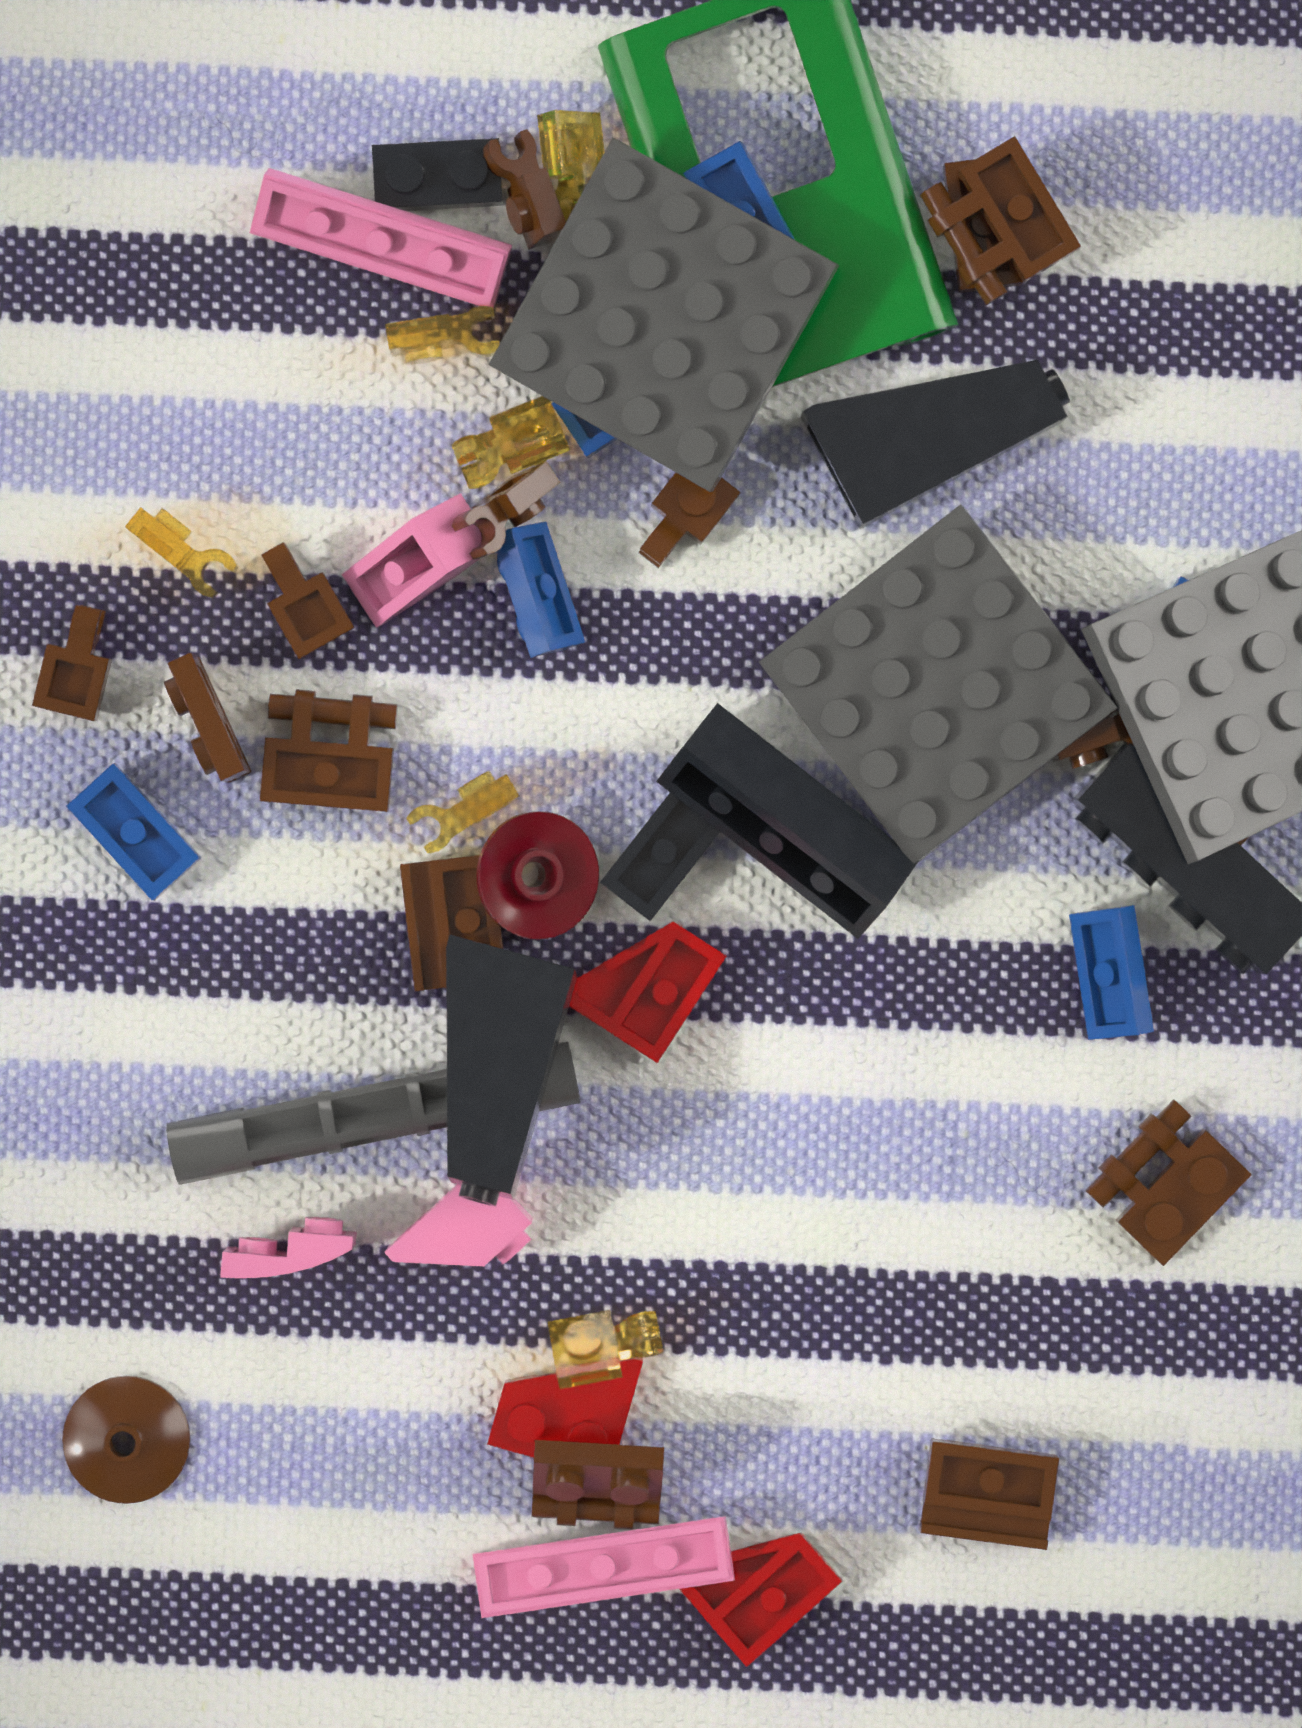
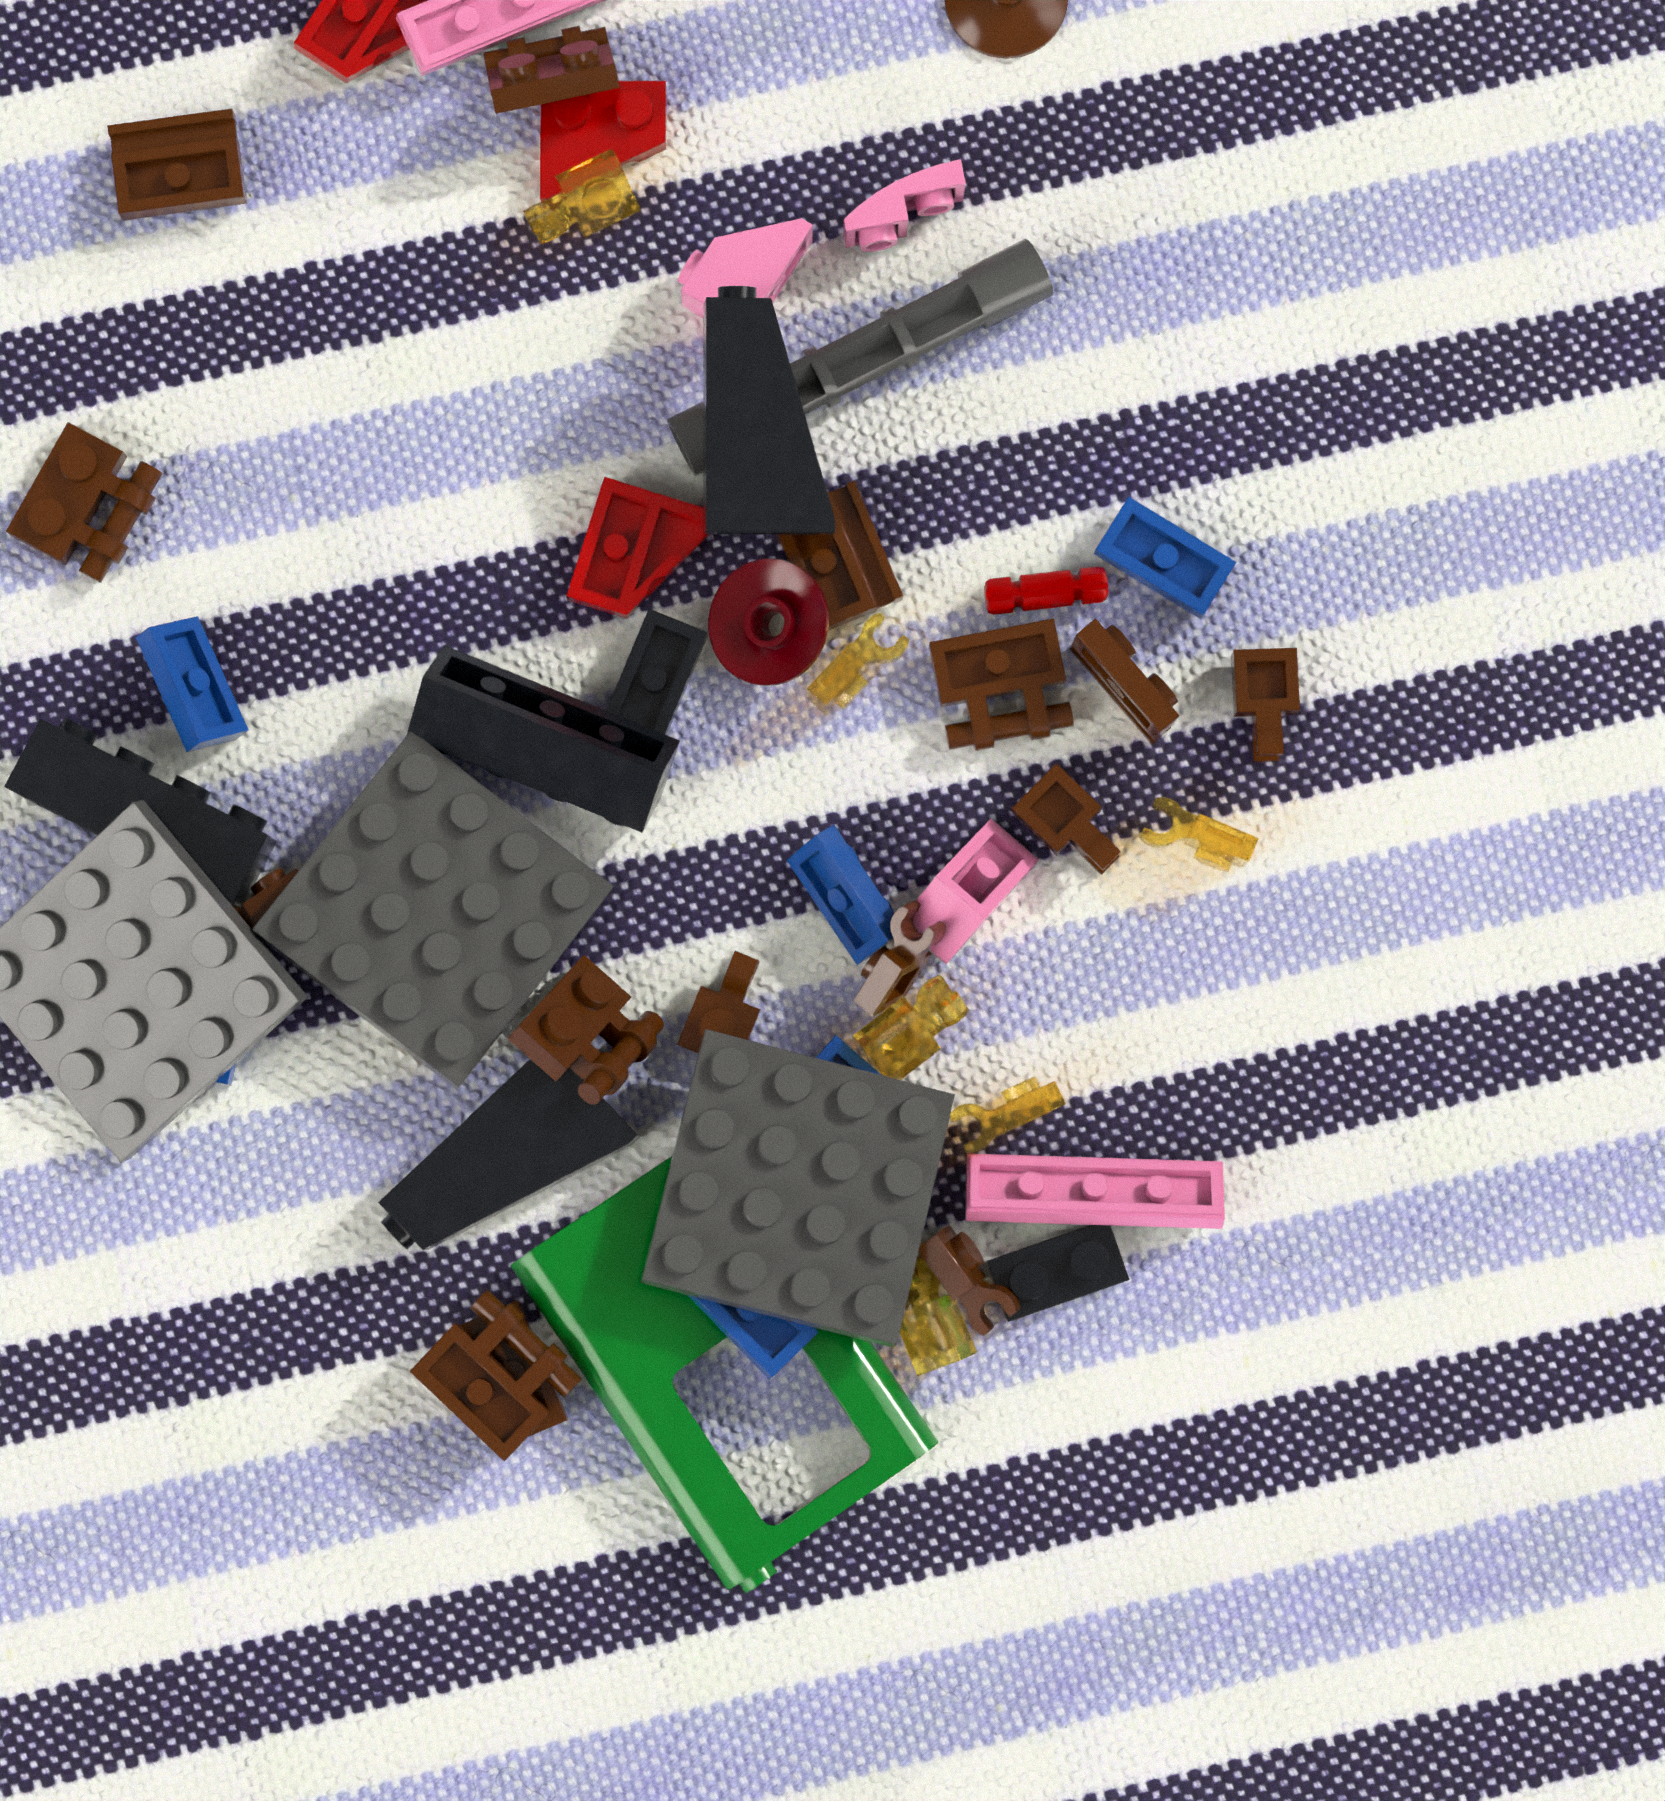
camera: 160 degrees right, 5 degrees down
none -> reddish brown plate [507,955,664,1105]
none -> red axle [984,566,1109,615]

